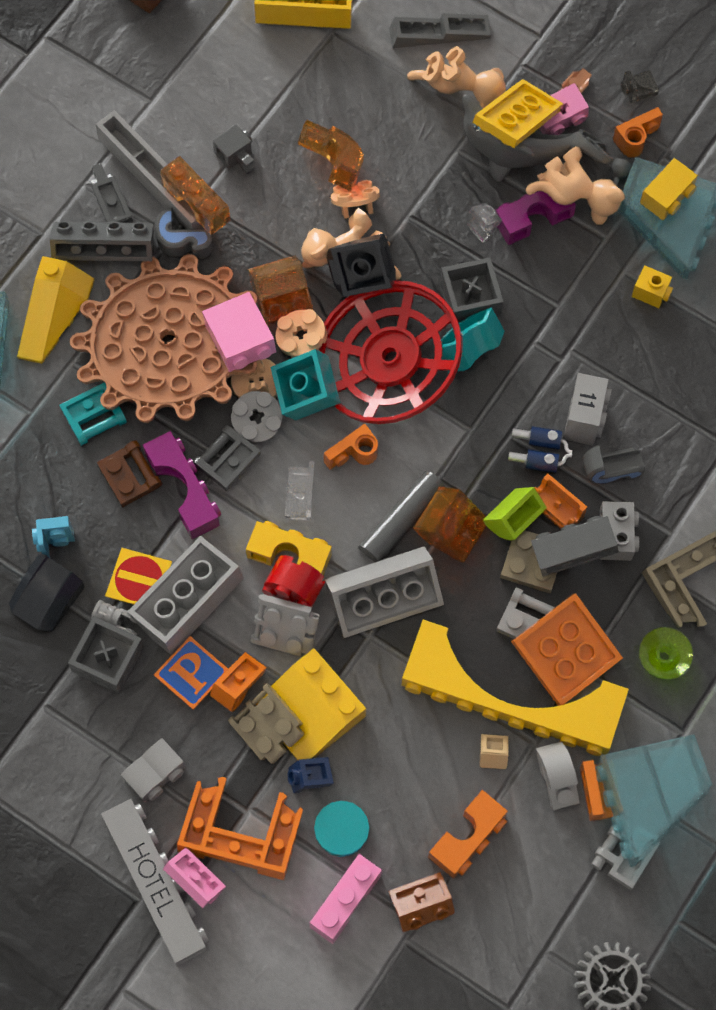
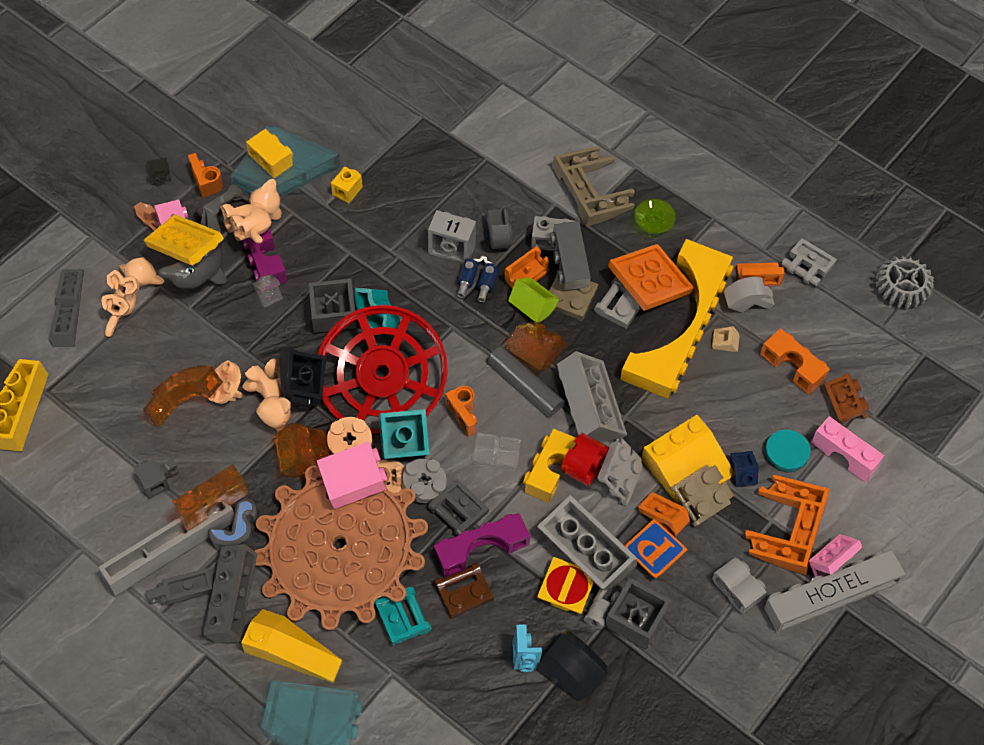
camera: 85 degrees left, 10 degrees down
clear light blue slope [595,734,712,867] -> none

